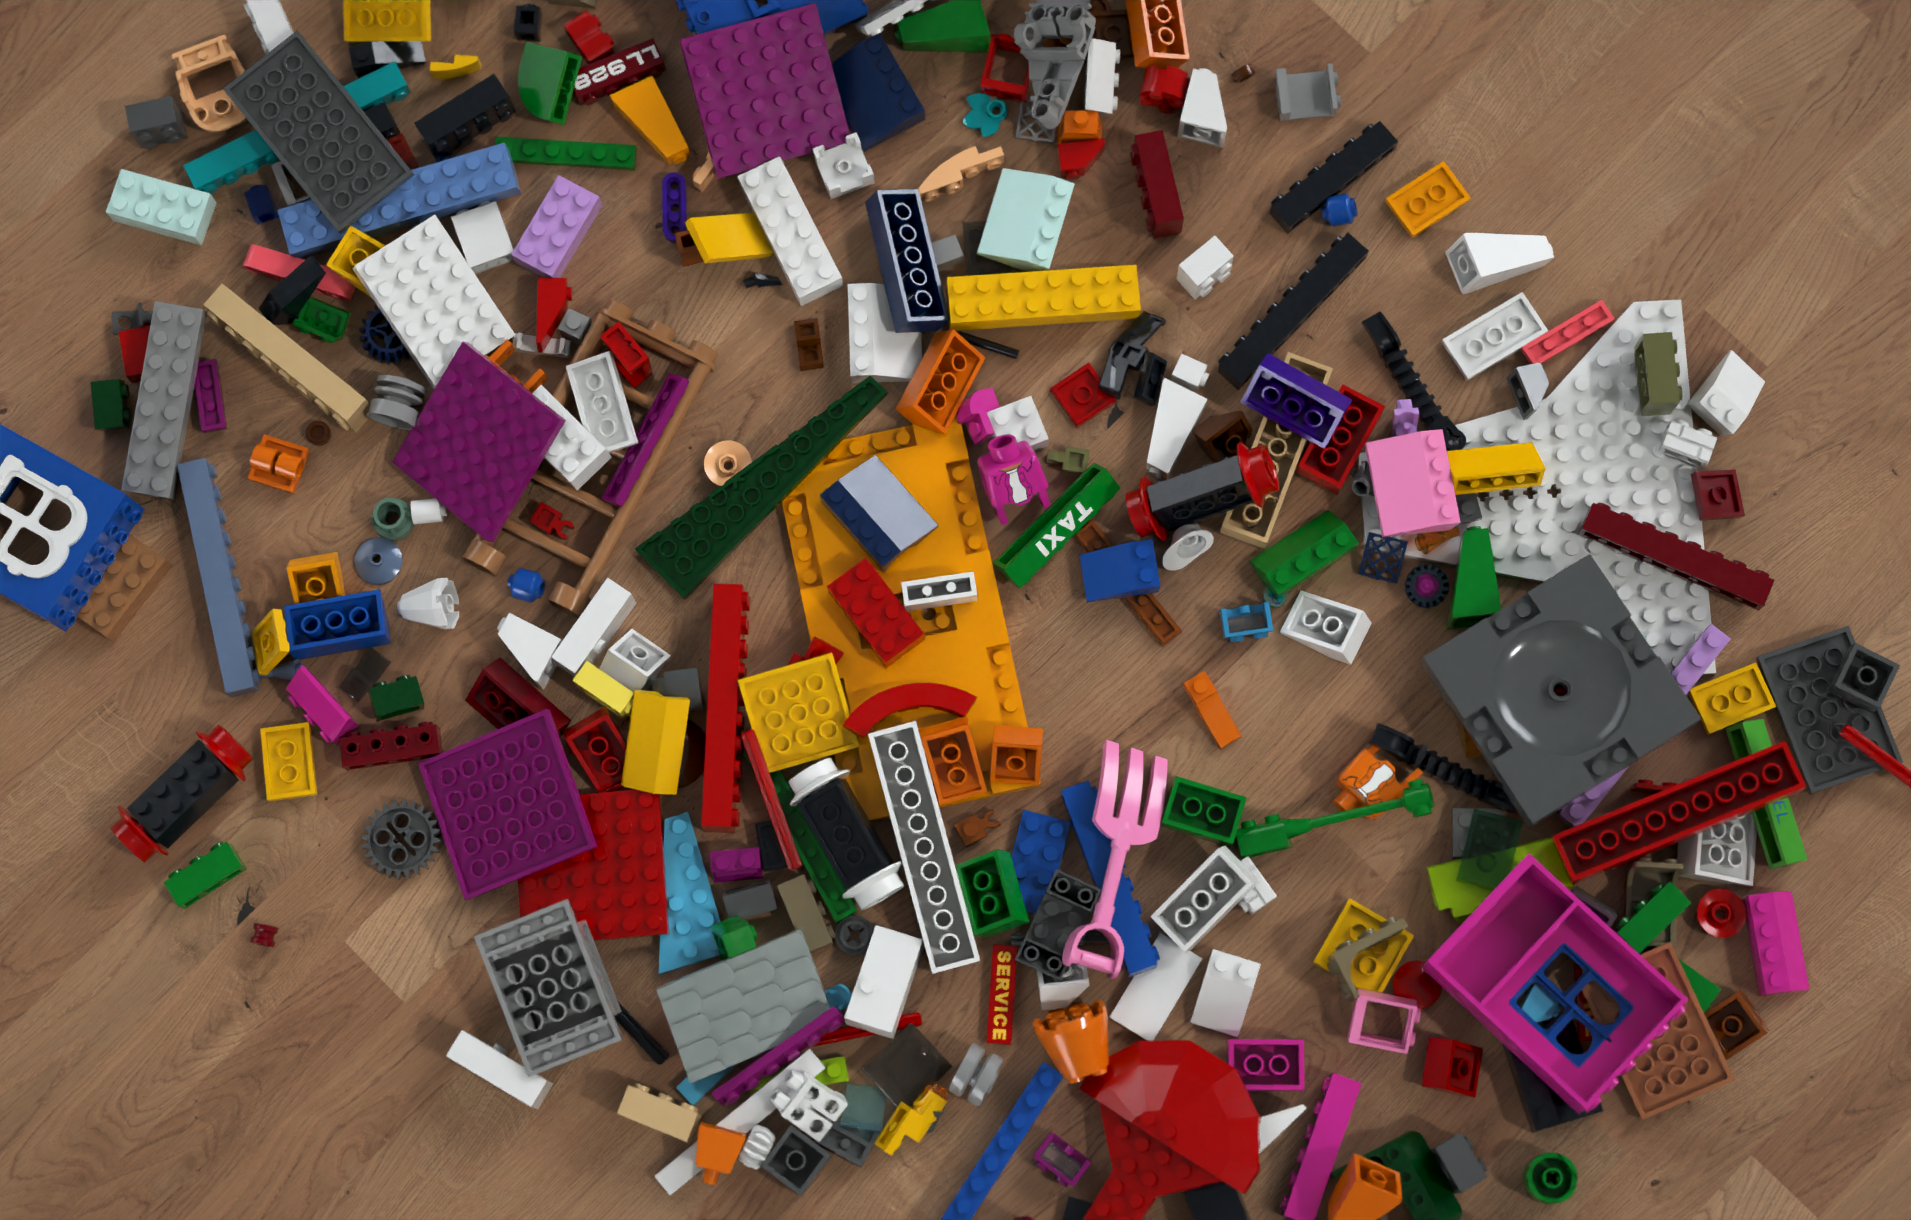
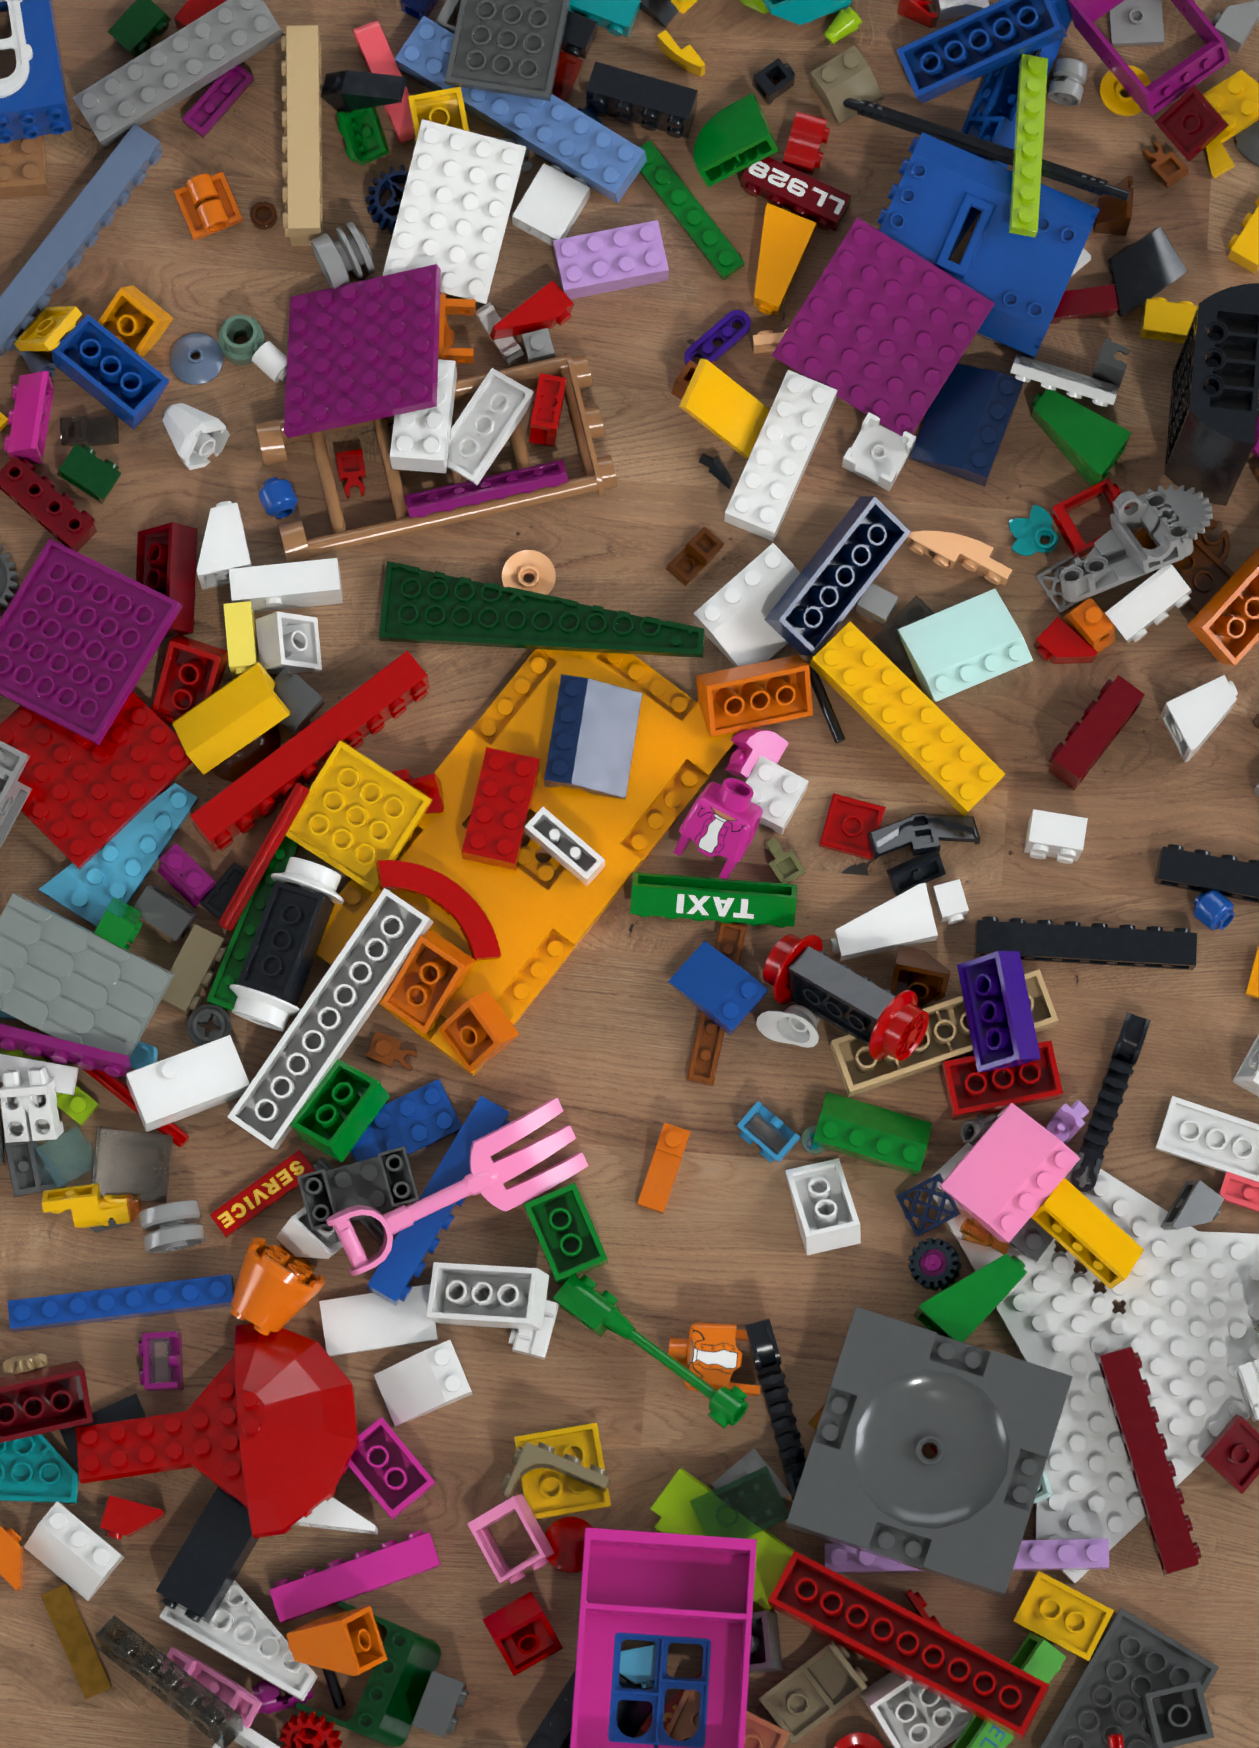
camera: 45 degrees right, 0 degrees up
red brick [1139,65,1191,114] -> none
green brick [1615,881,1691,954] -> none

